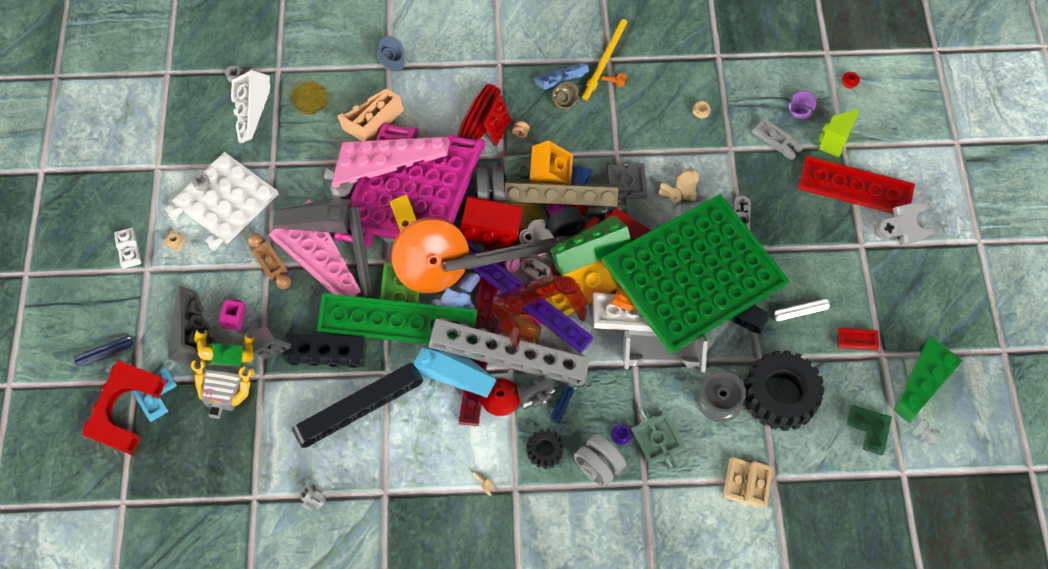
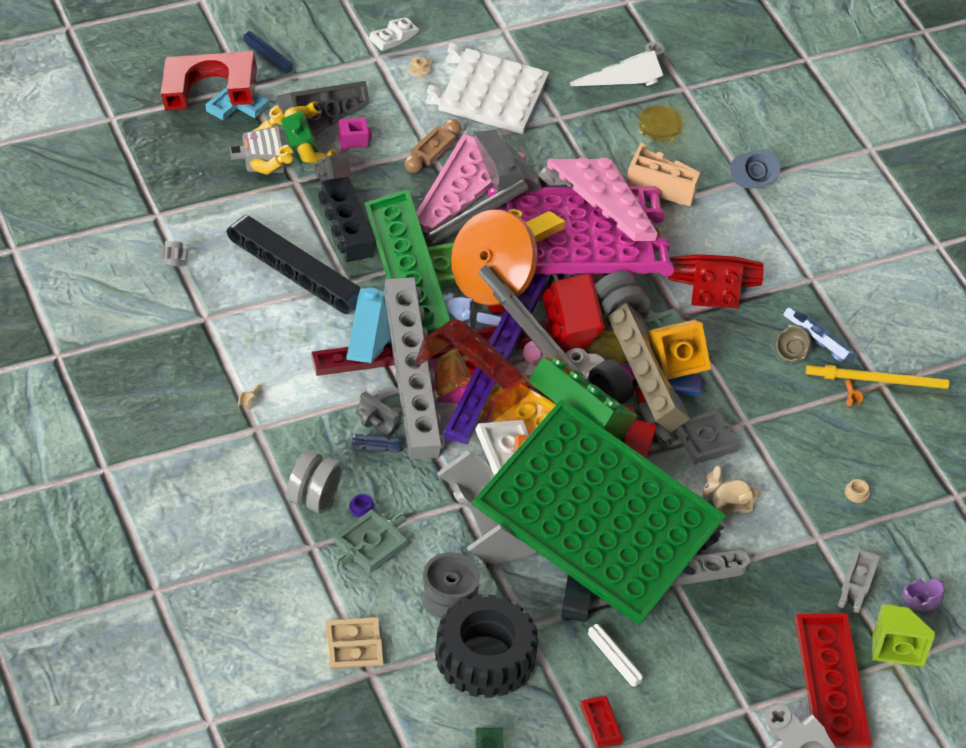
camera: 65 degrees right, 15 degrees down
light grey bush [192,172,210,191] -> none
red dish [482,378,520,416] -> none
light nougat bush [512,121,530,138] -> none
black tyre [527,429,564,469] -> none

